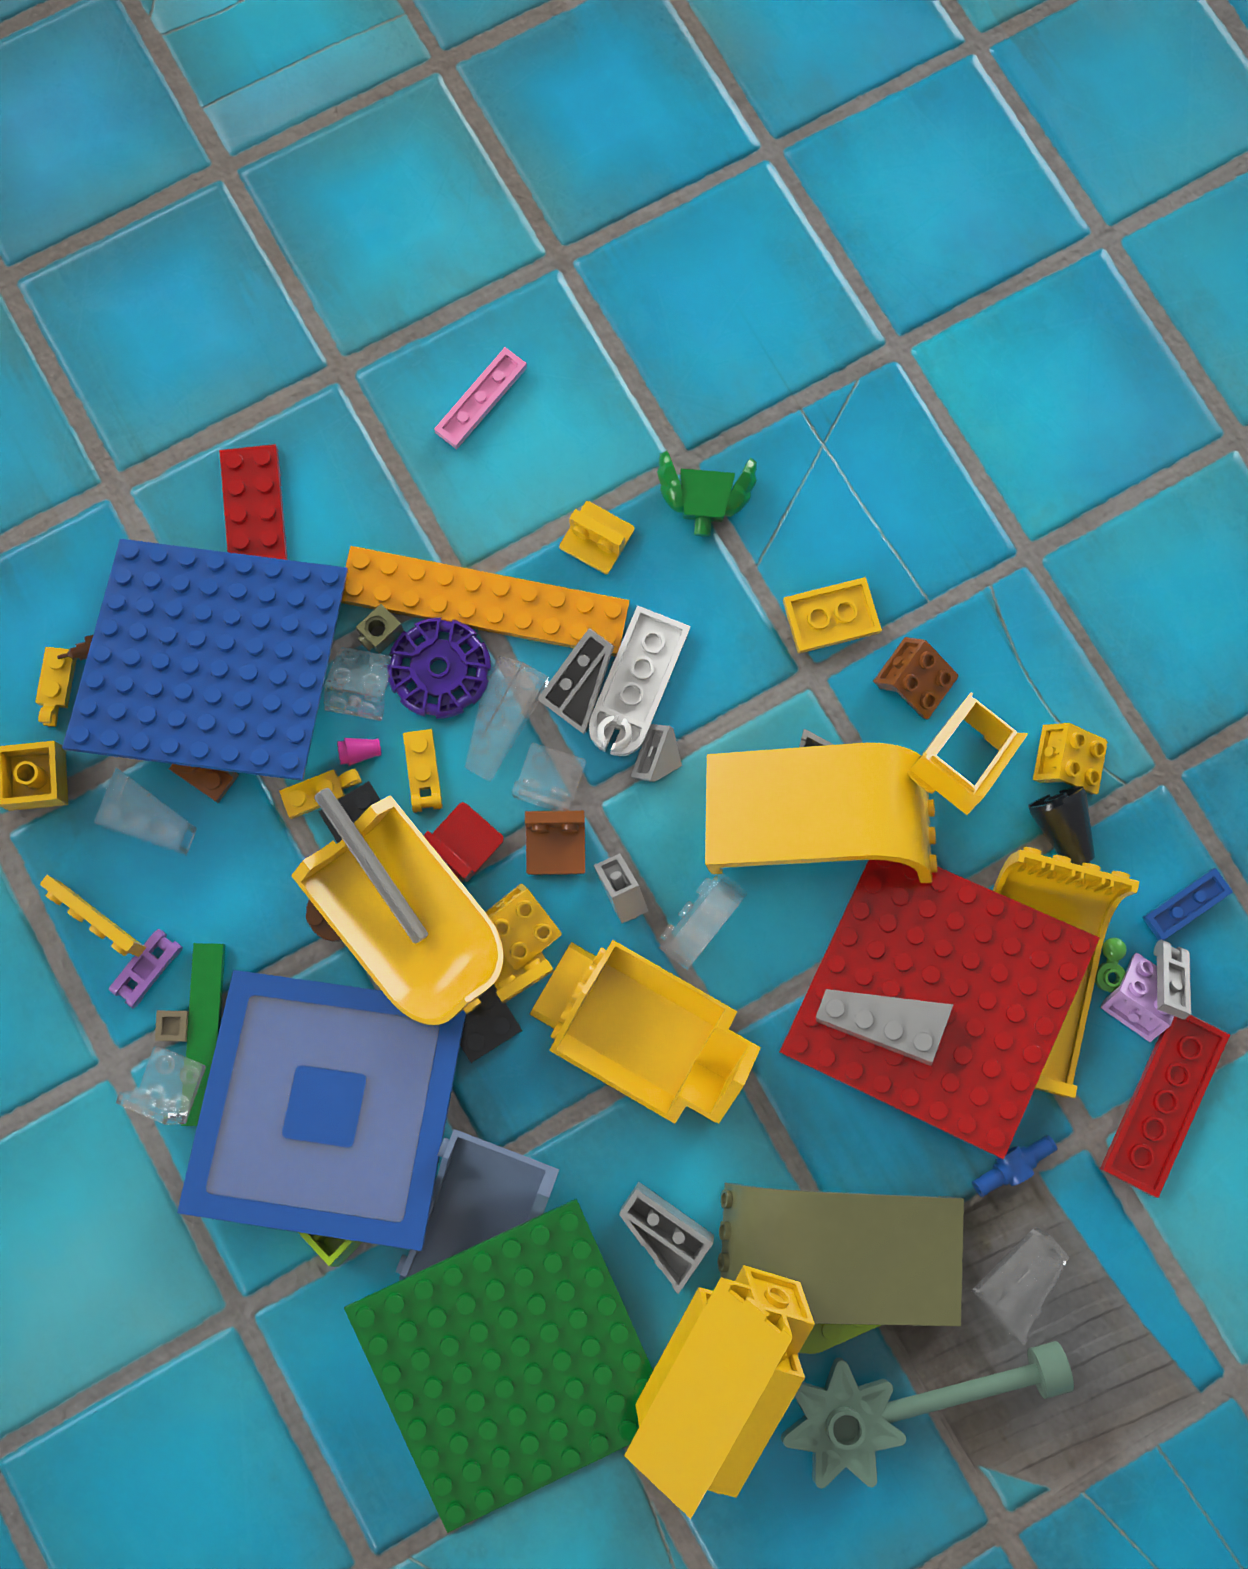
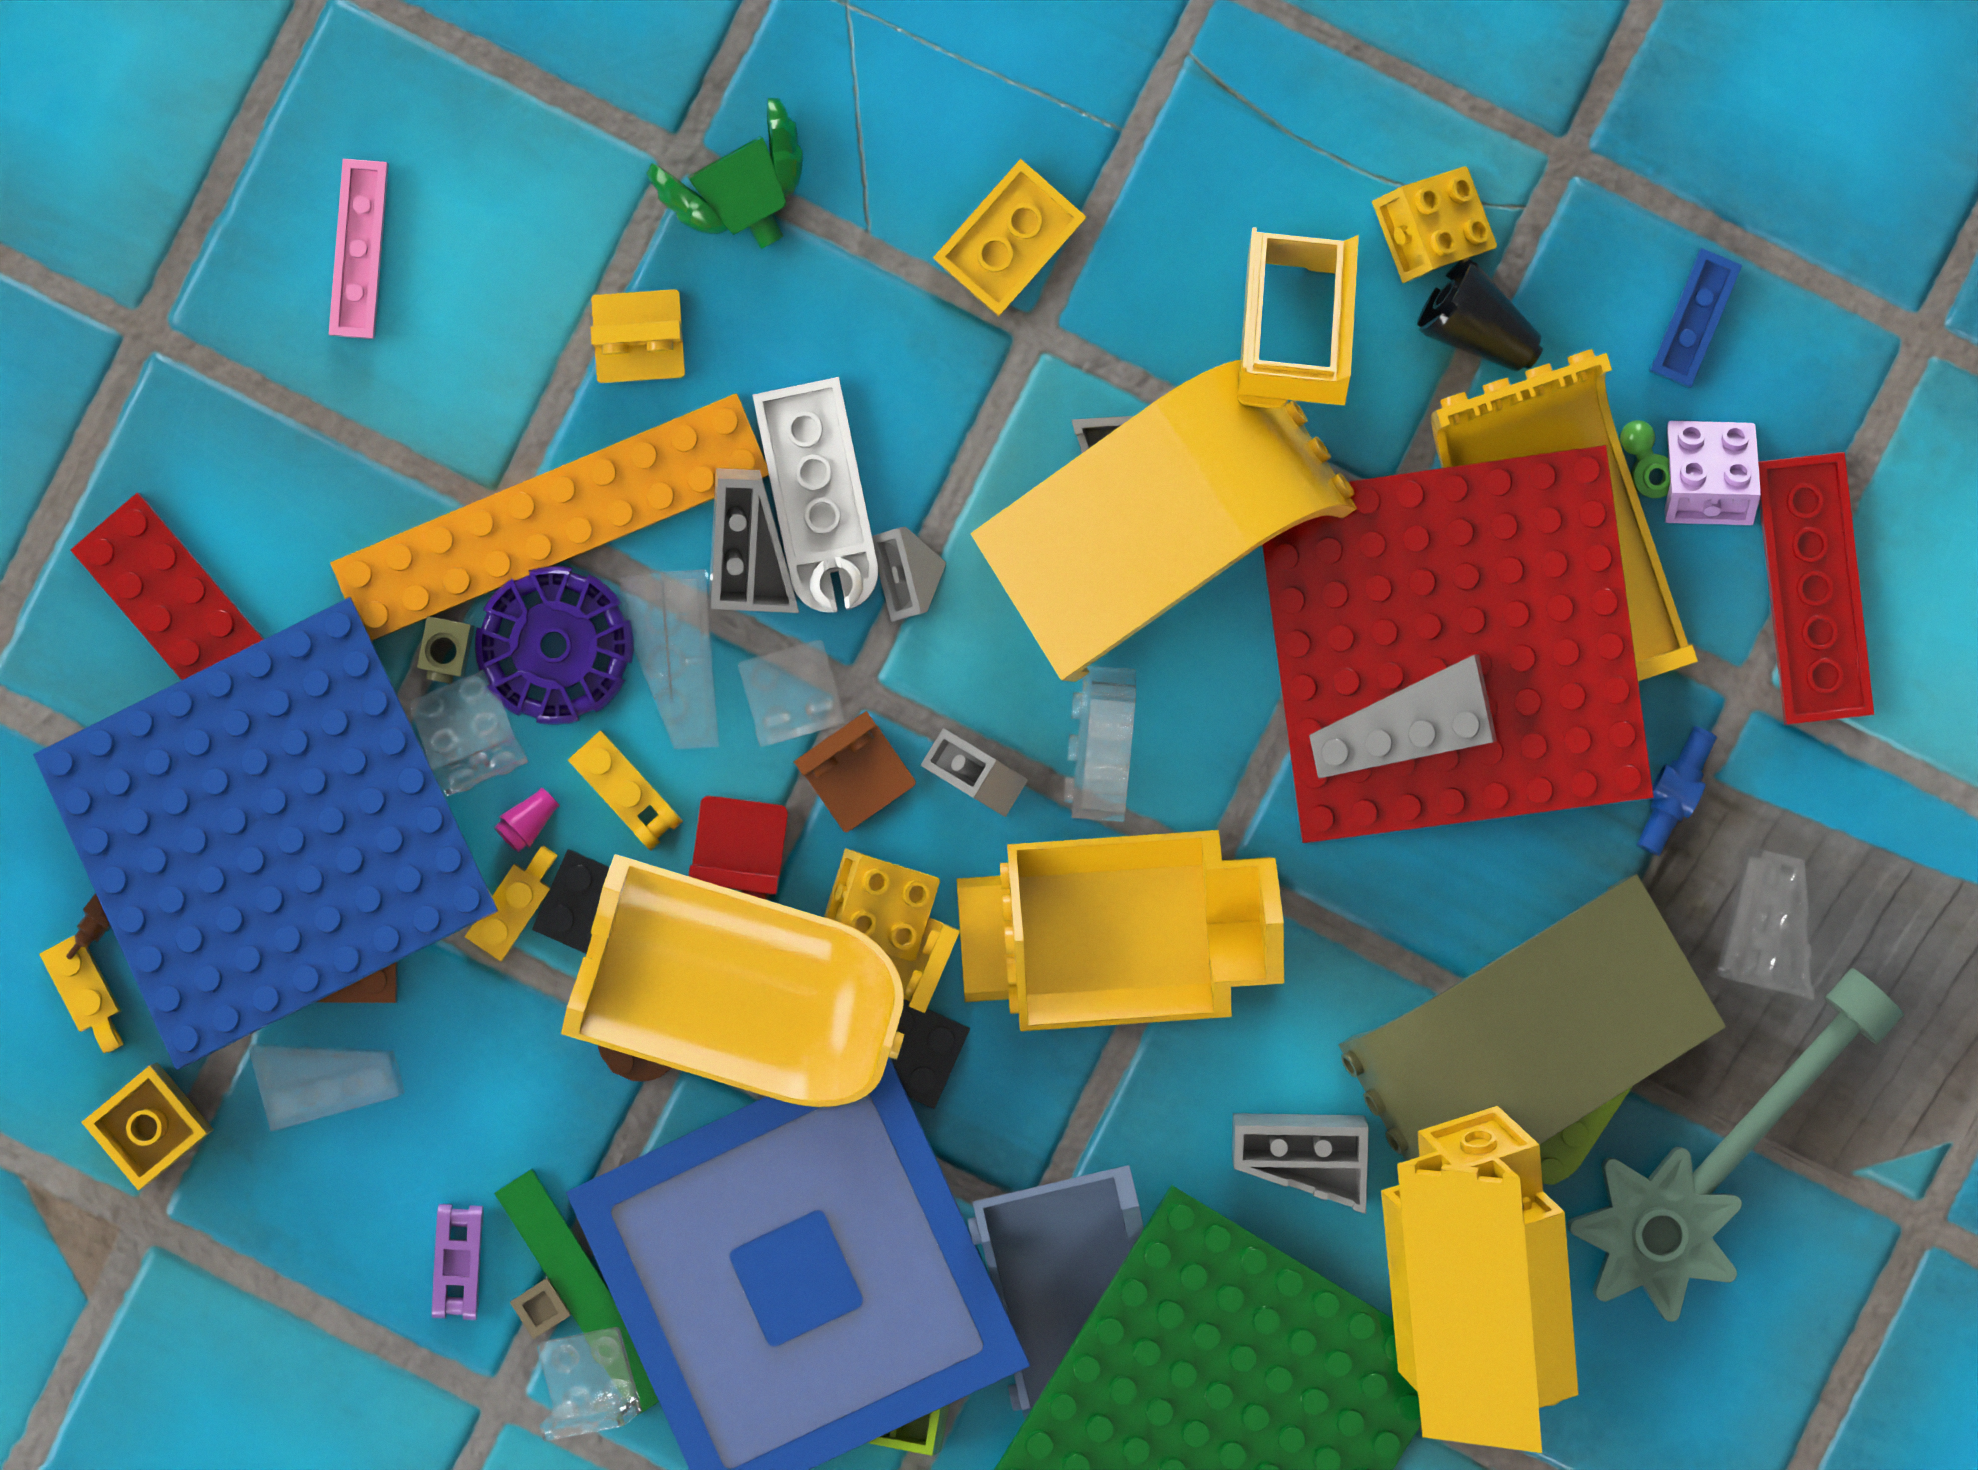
camera: 25 degrees left, 10 degrees up
yellow plate [40,875,146,957] -> none
light grey axle [315,788,428,944] -> none
dark orange bracket [873,637,958,719] -> none
light grey plate [1153,940,1191,1020] -> none

